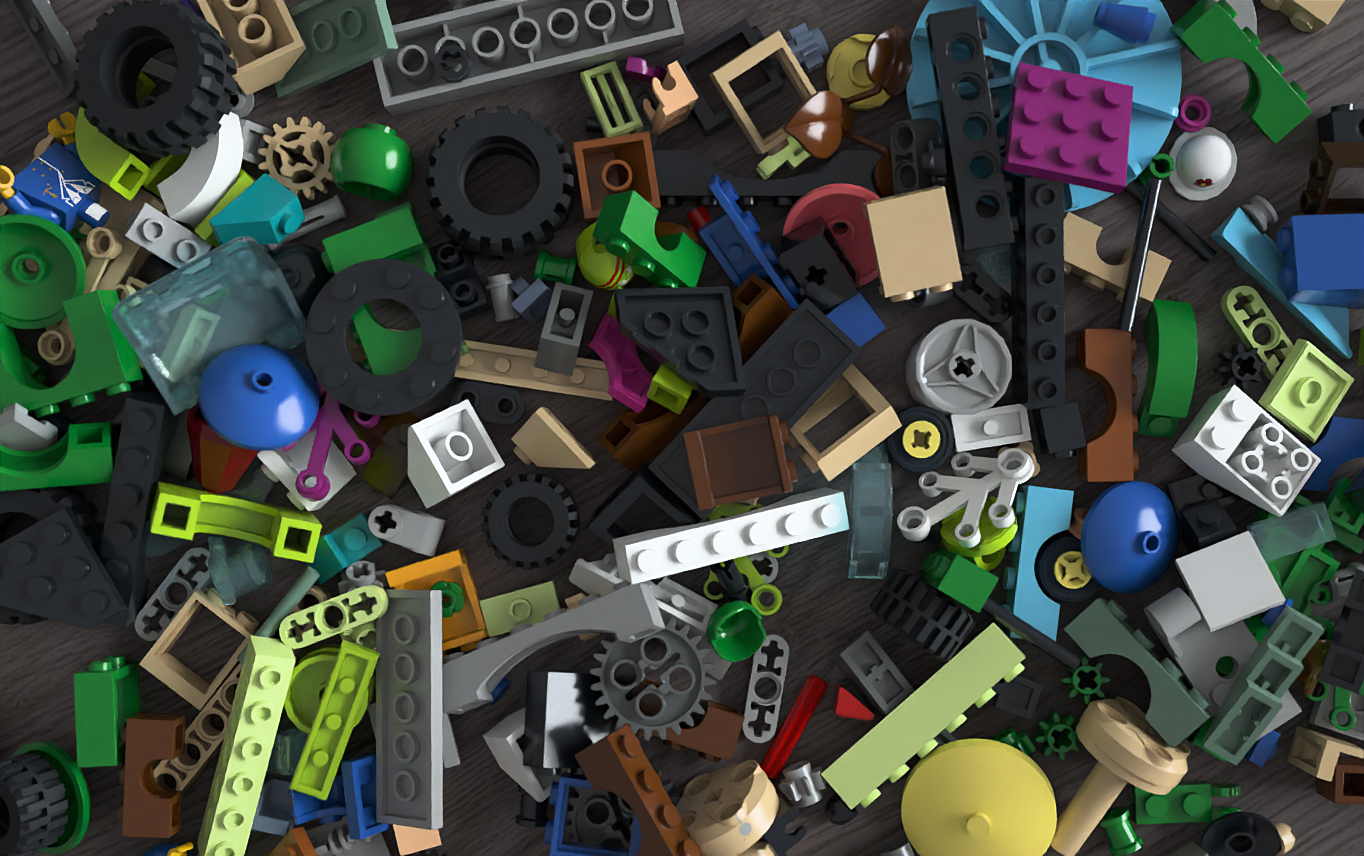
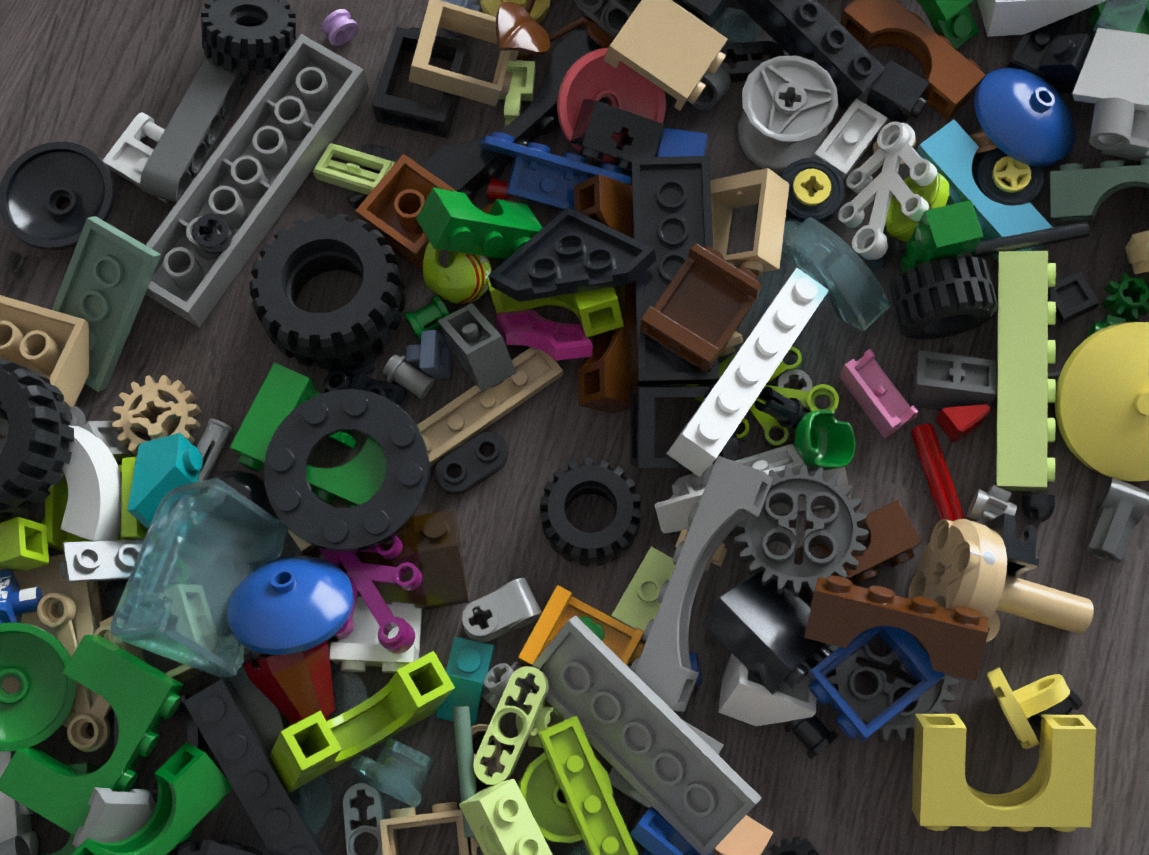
camera: 40 degrees left, 15 degrees down
green wheel [330,123,415,201] -> none
white slope [408,399,505,509] -> none
tan slope [511,407,598,469] -> none
magenta tile [626,56,666,85] -> none
light nougat hinge [642,61,699,137] -> none
light grey beam [742,632,789,743] -> none
green gear [1060,656,1110,705] -> none
none -> bright pink hinge [839,349,918,439]

